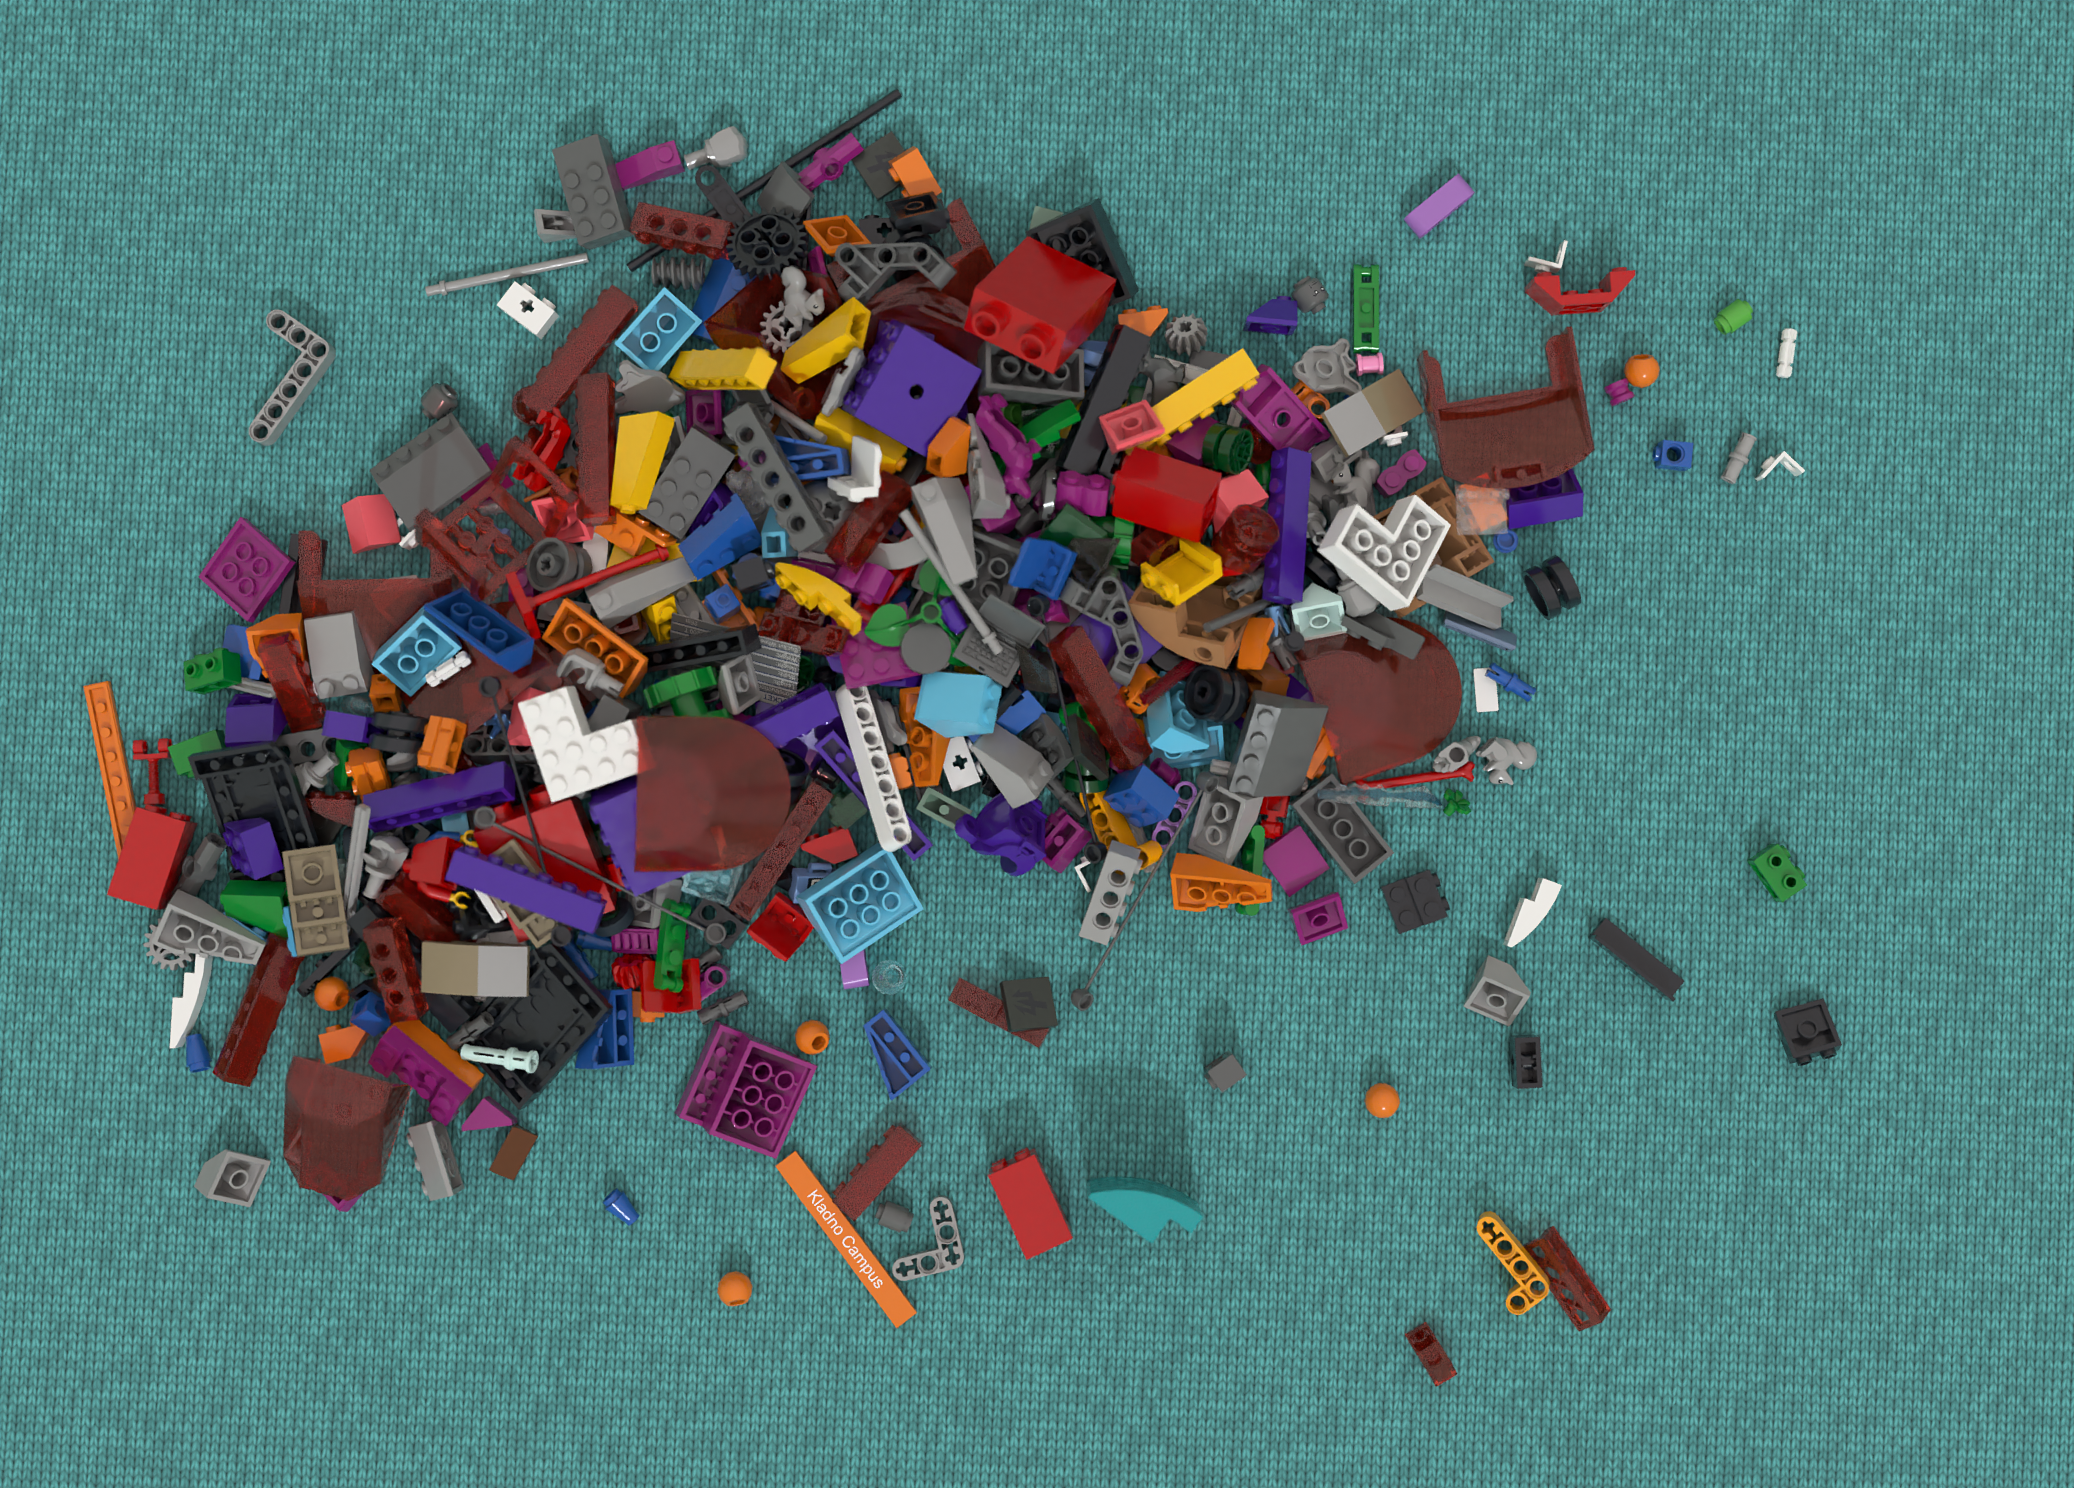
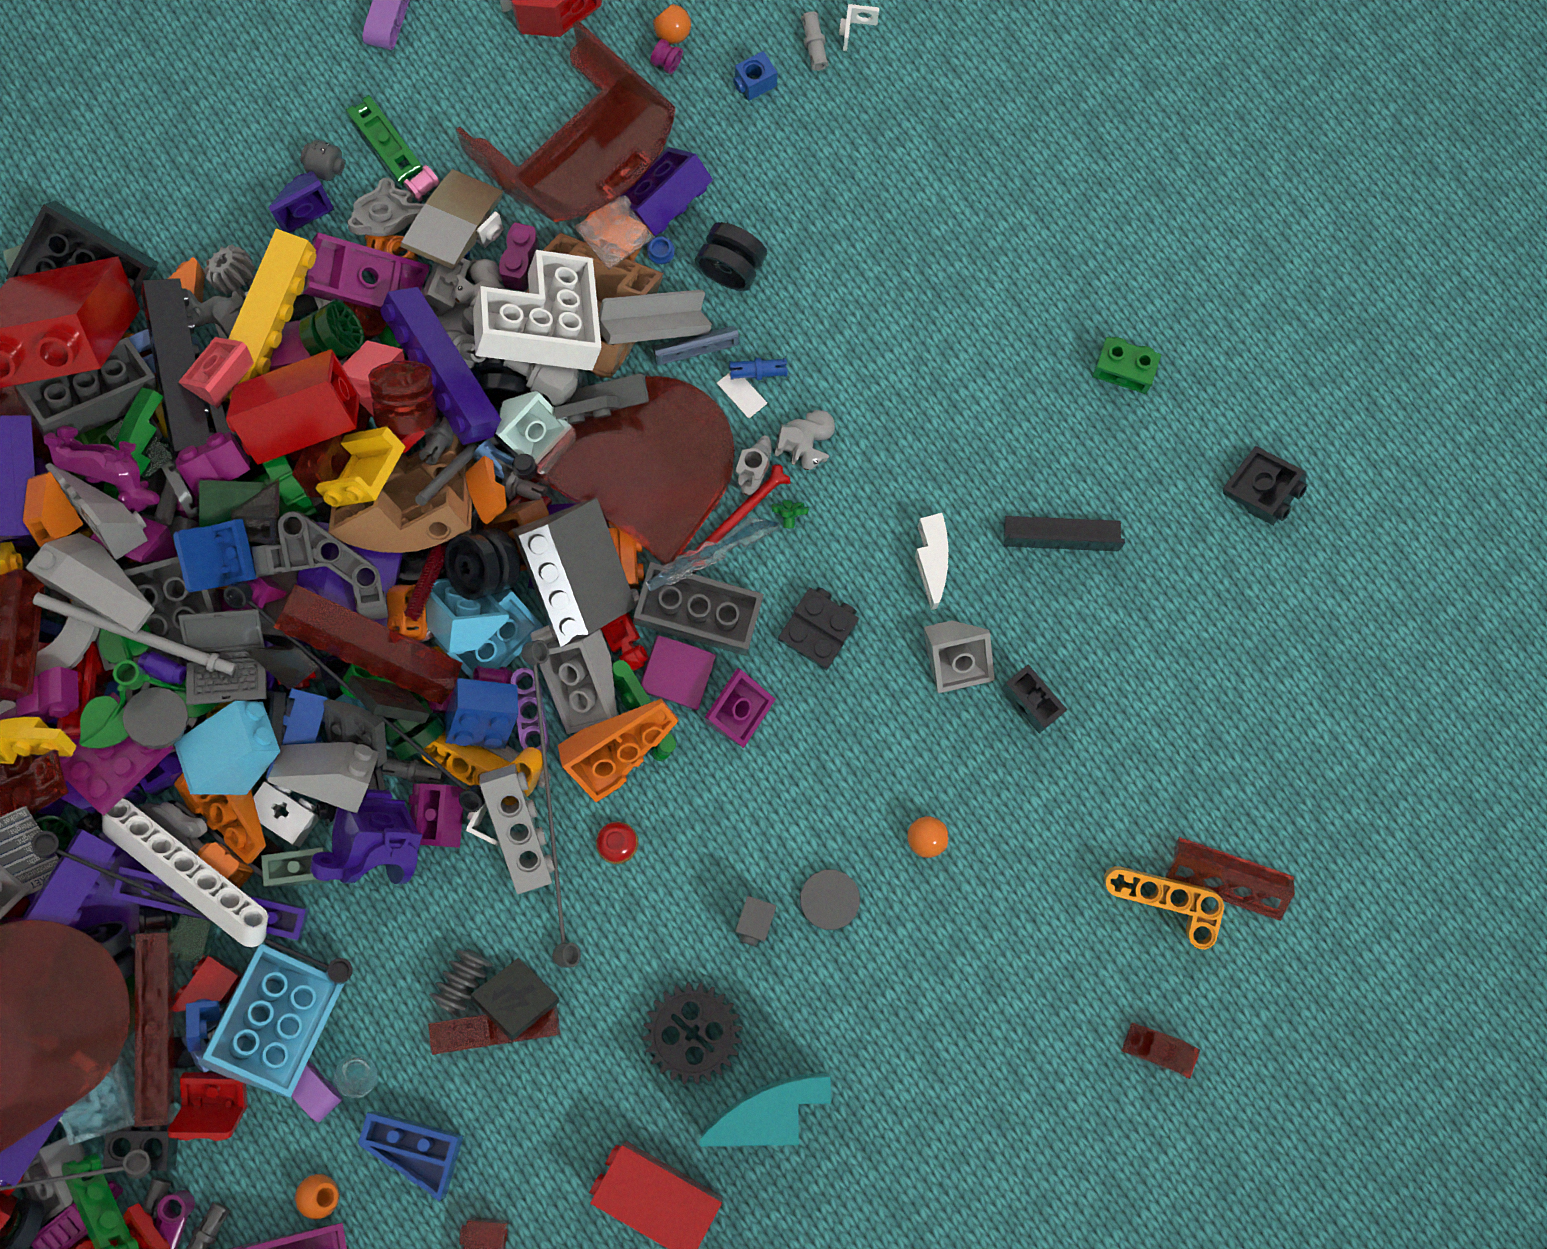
camera: 40 degrees left, 10 degrees down
none -> black piece [31,831,353,985]
none -> blue bracket [186,999,220,1052]
none -> dark grey piece [429,948,493,1017]
none -> red piece [596,821,639,864]
none -> black gear [643,982,743,1084]
none -> dark grey tile [800,870,860,930]

